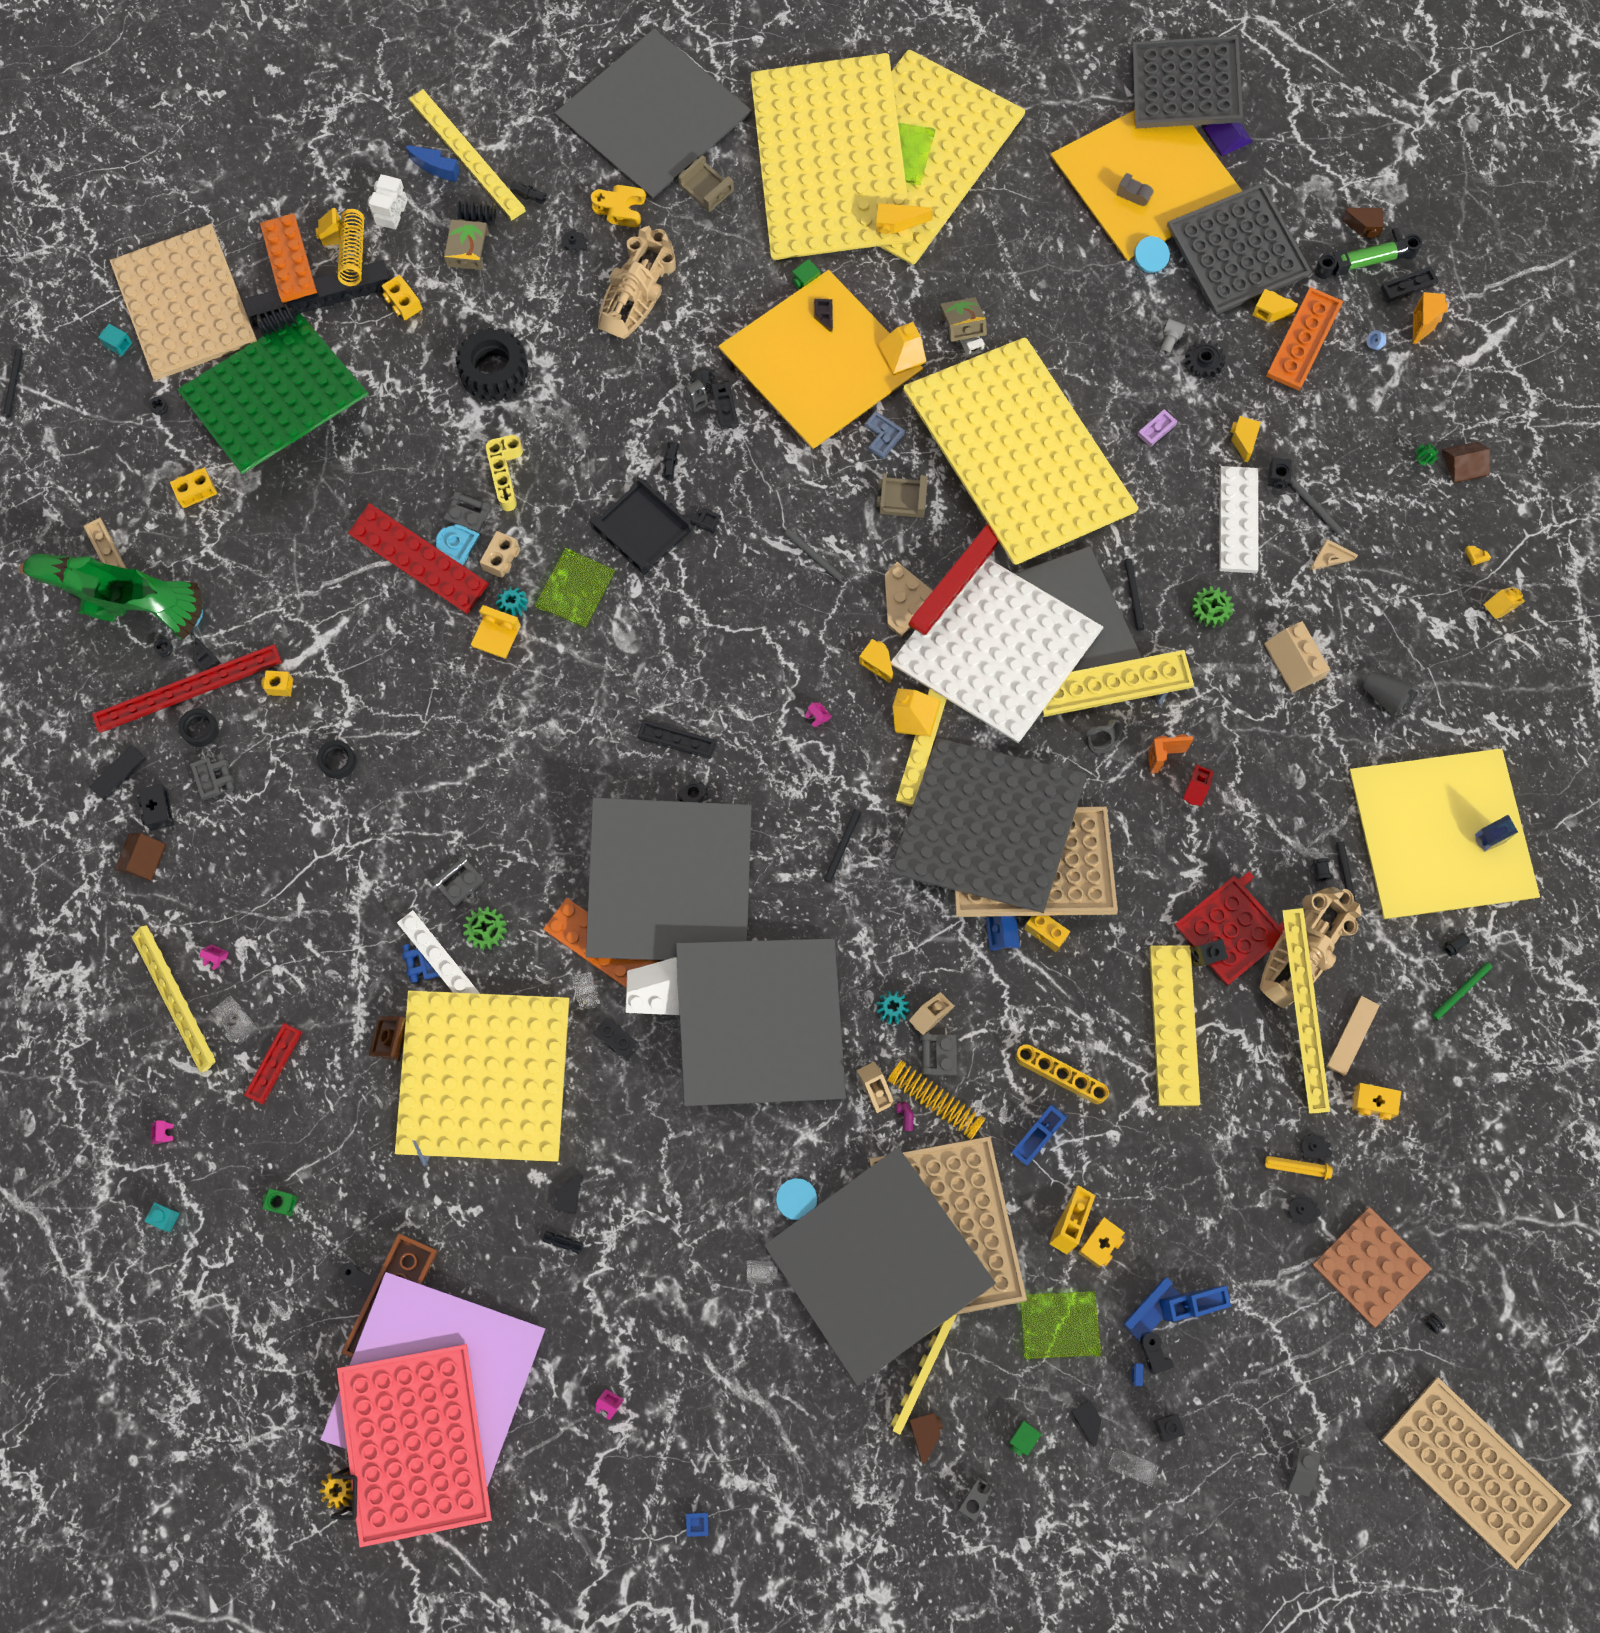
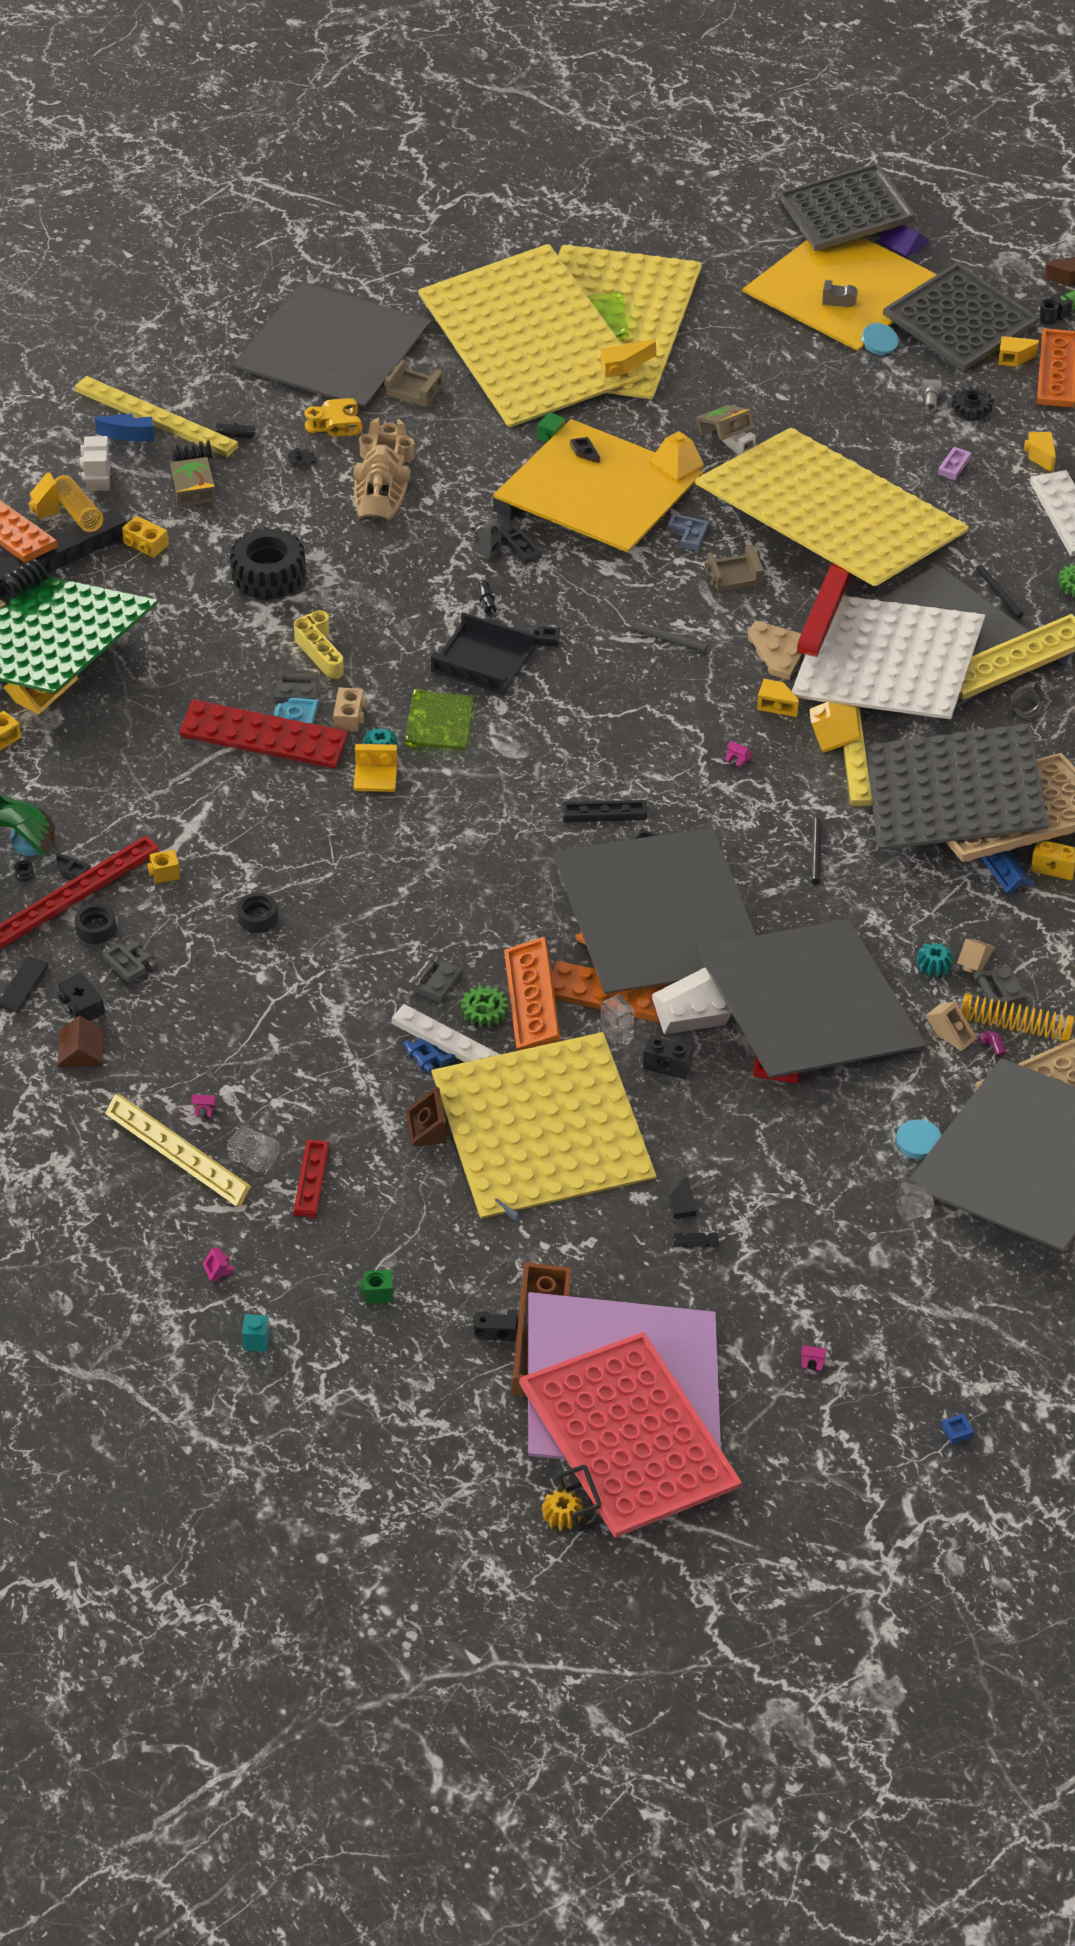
camera: 20 degrees left, 25 degrees down
none -> orange plate [504,937,561,1051]

